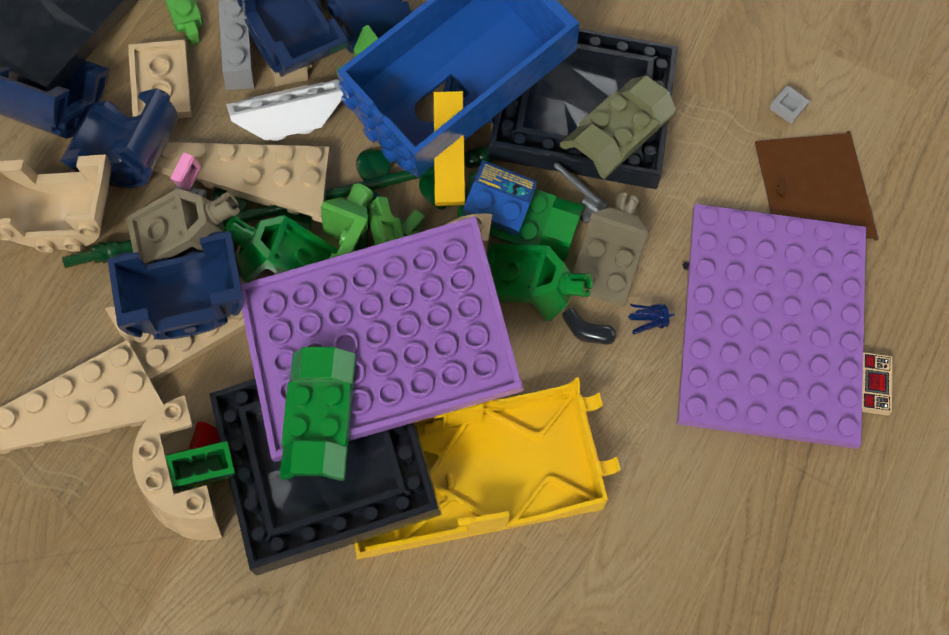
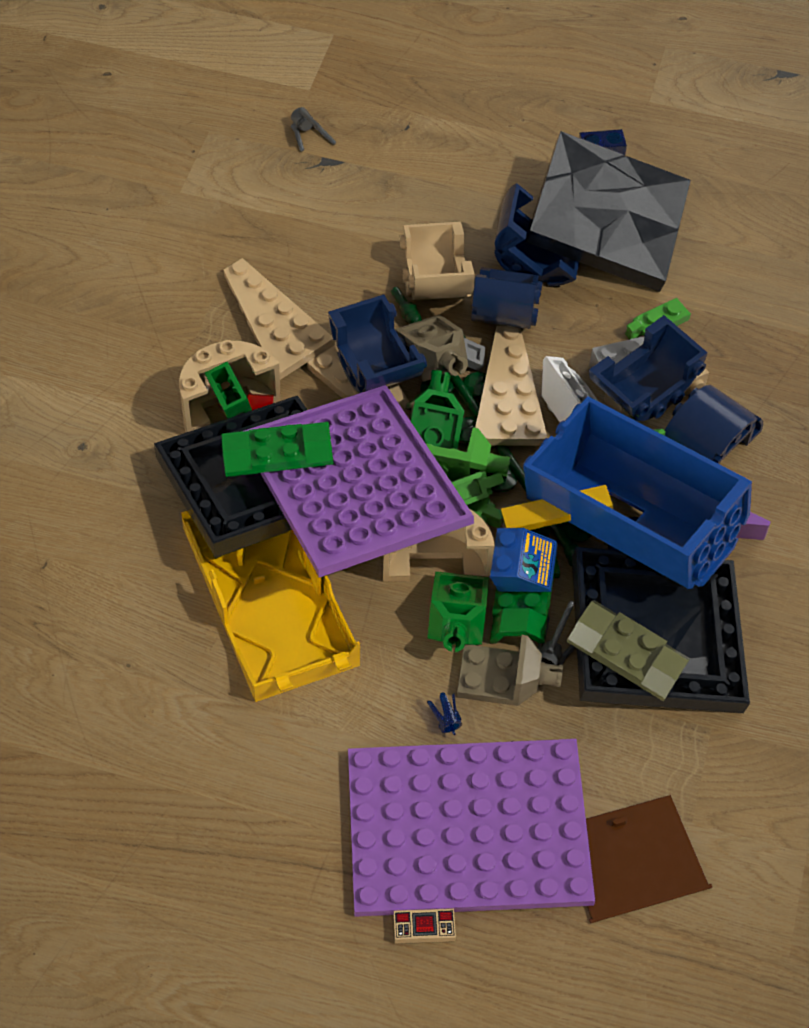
camera: 85 degrees right, 10 degrees down
tan plate [128,39,192,118] -> none
bright pink tile [170,152,201,191] -> none
black arm [562,307,616,345] -> none
light grey plate [769,85,810,125] -> none

